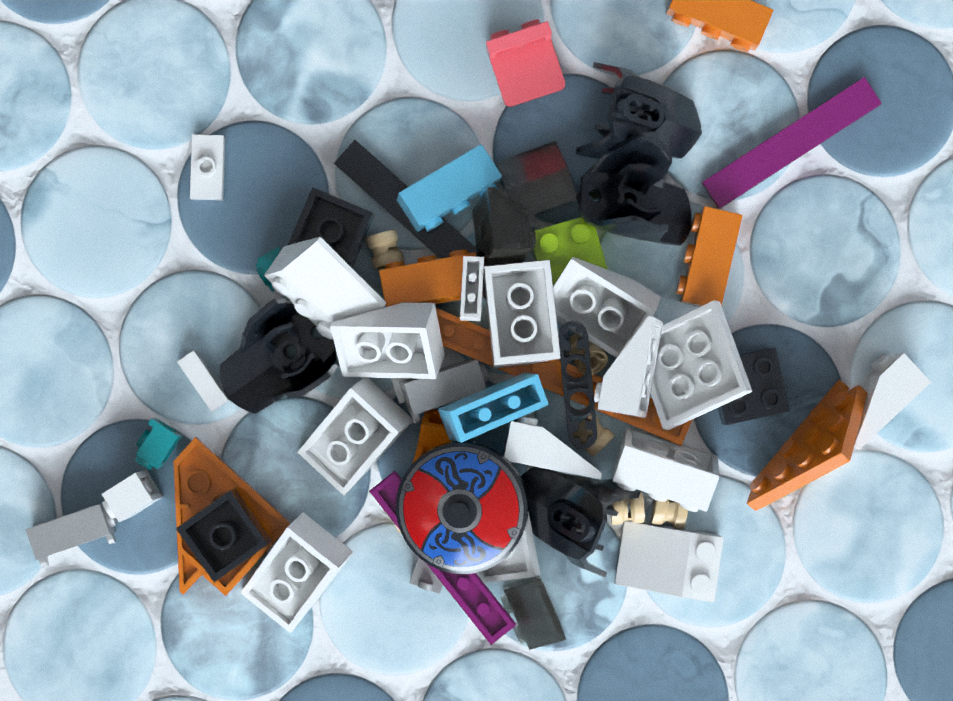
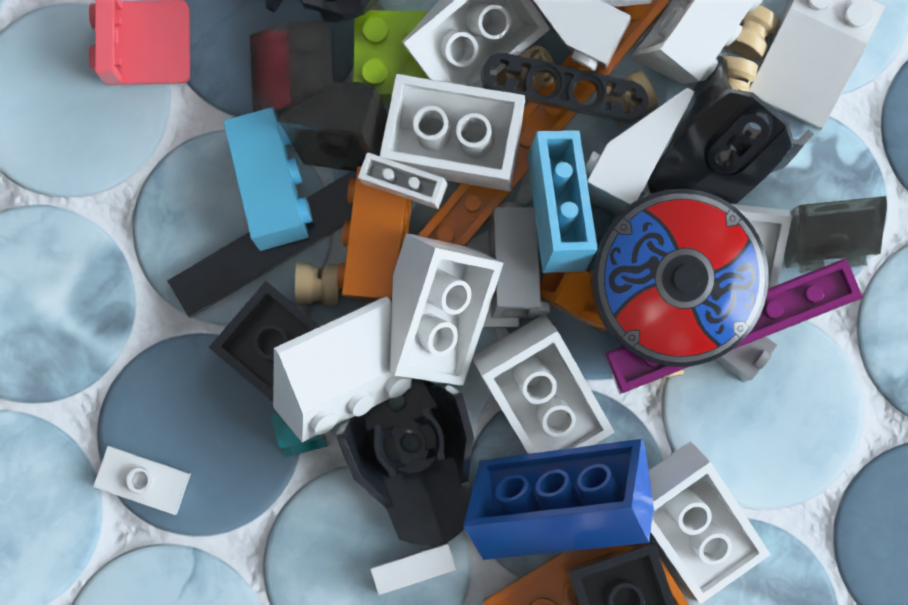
camera: 75 degrees left, 5 degrees down
none -> blue slope [463,439,654,560]

